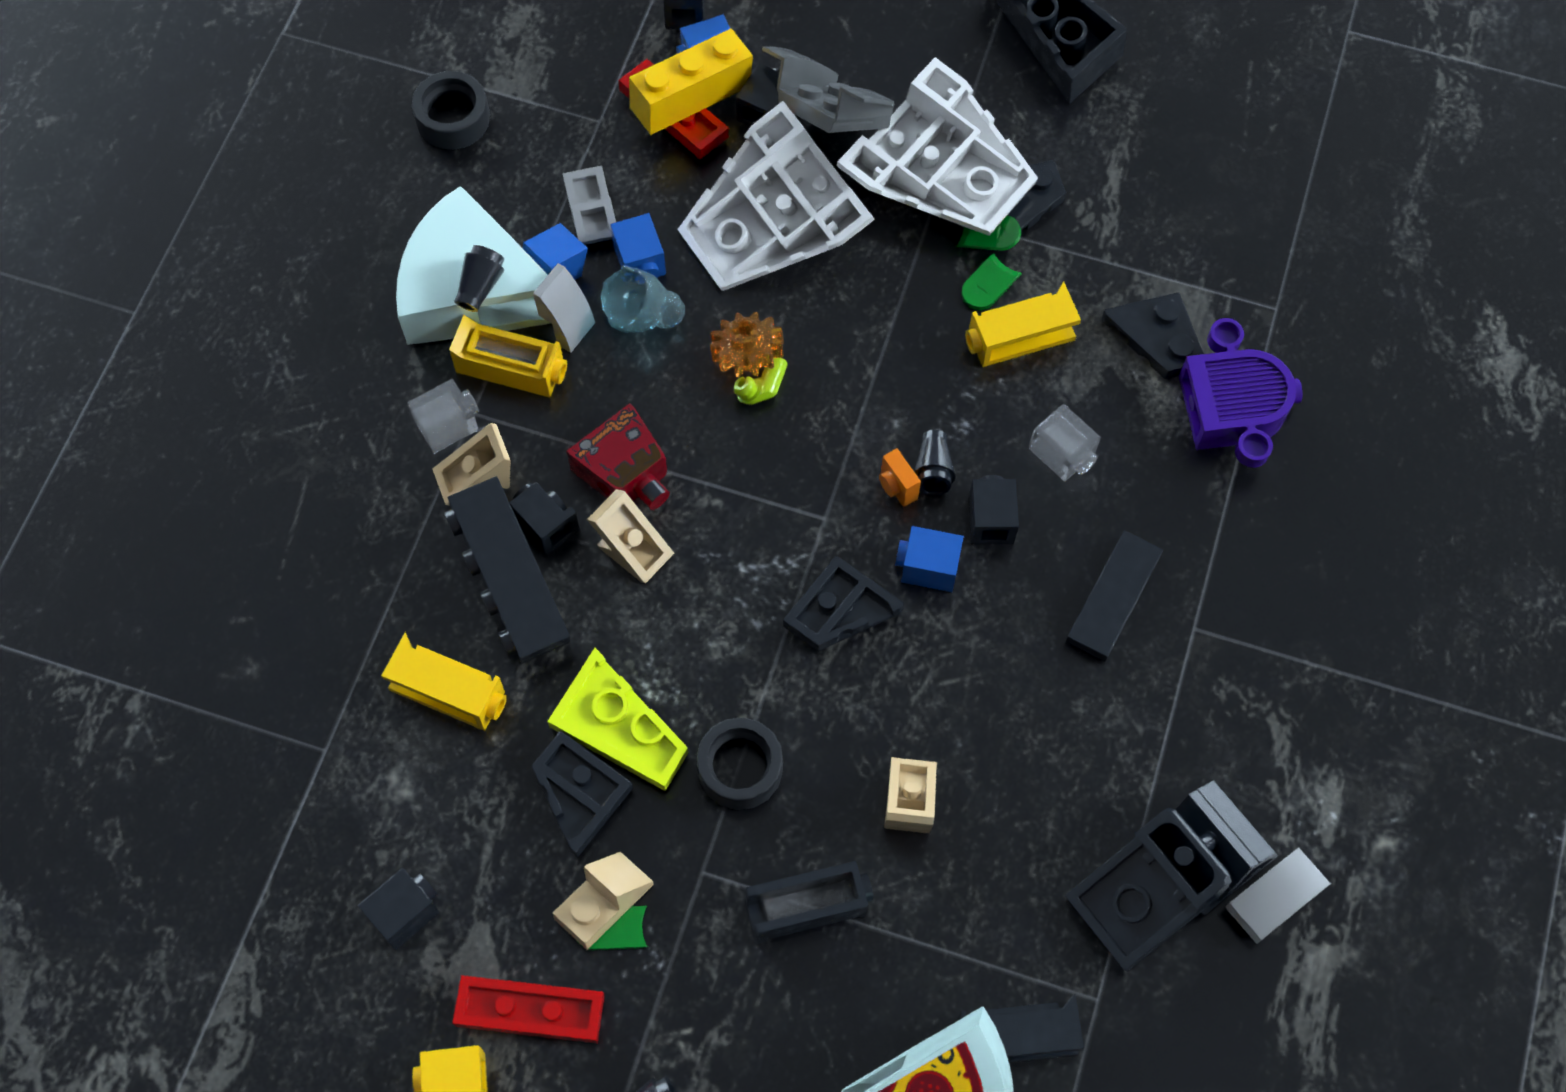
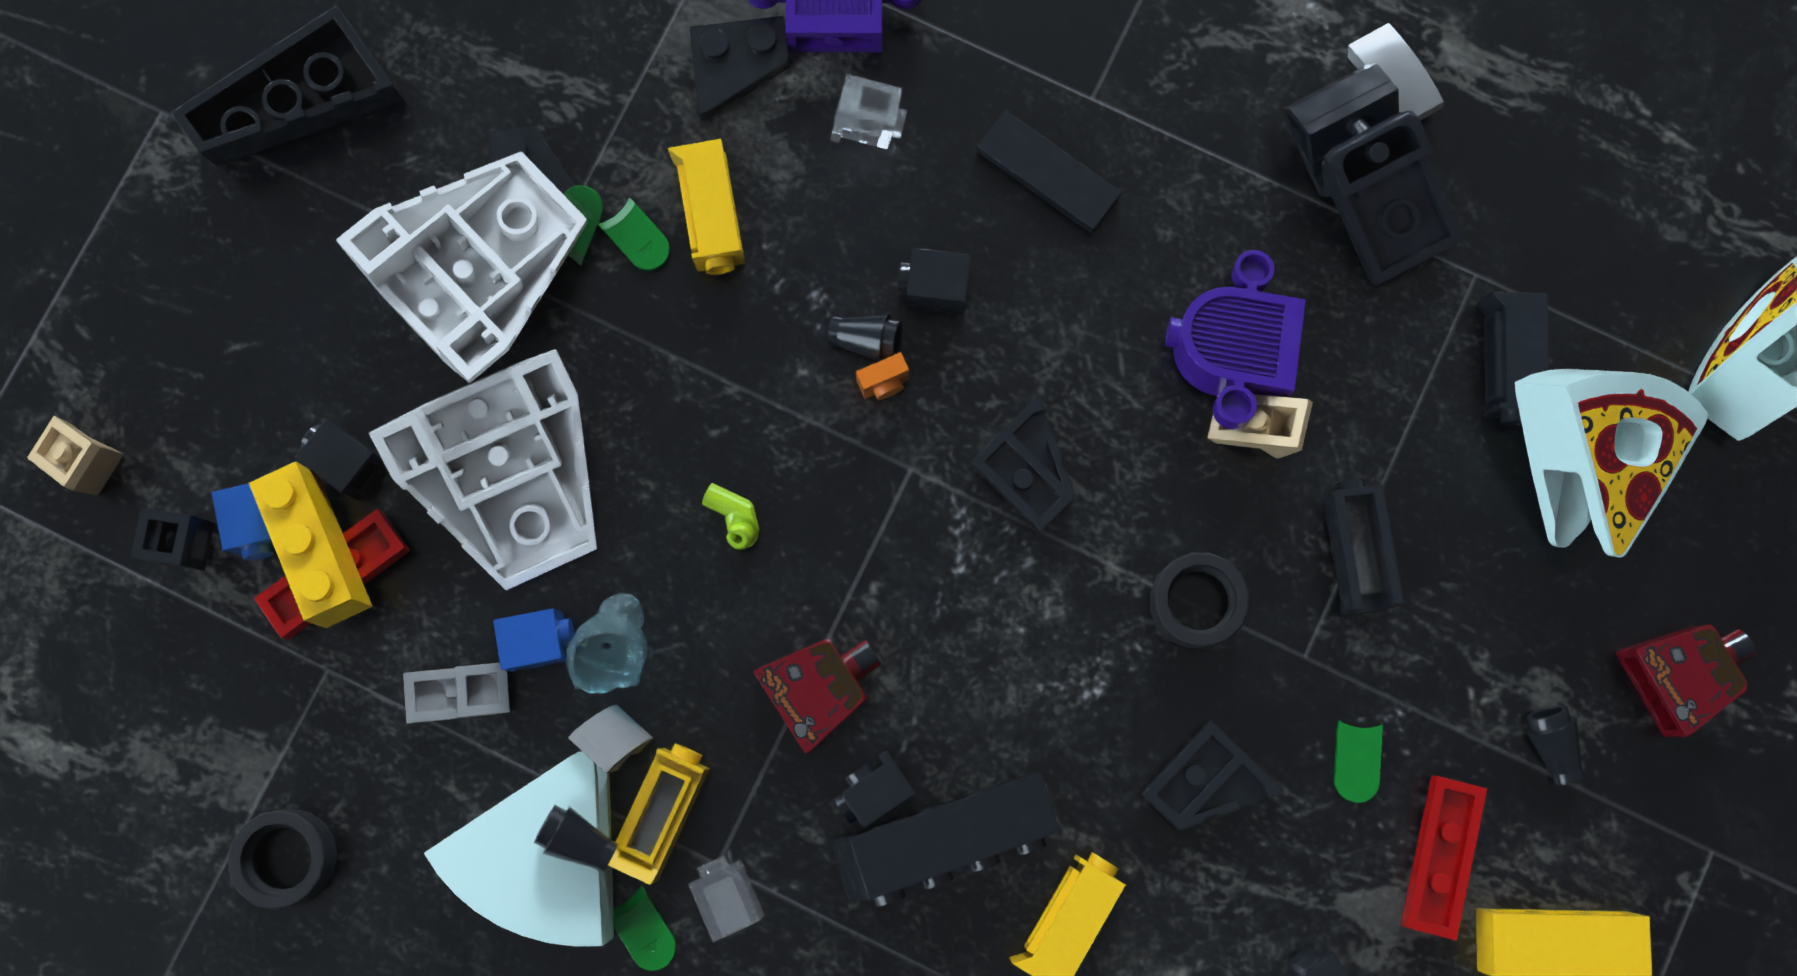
camera: 80 degrees left, 15 degrees up
tan slope [433,423,511,506] -> none
brick [522,223,588,280] -> none
neon yellow wing [547,648,688,791] -> none
tan slope [553,852,654,950] -> none
tan slope [587,489,674,584] -> none
clear orange gear [710,312,784,377] -> none
dark grey piece [762,46,894,133] -> none
blue brick [895,526,964,592] -> none
clear brick [1029,404,1101,482] -> none
none -> green piece [613,885,676,971]
none -> clear brick [830,74,907,149]
none -> dark purple piece [1165,250,1306,430]

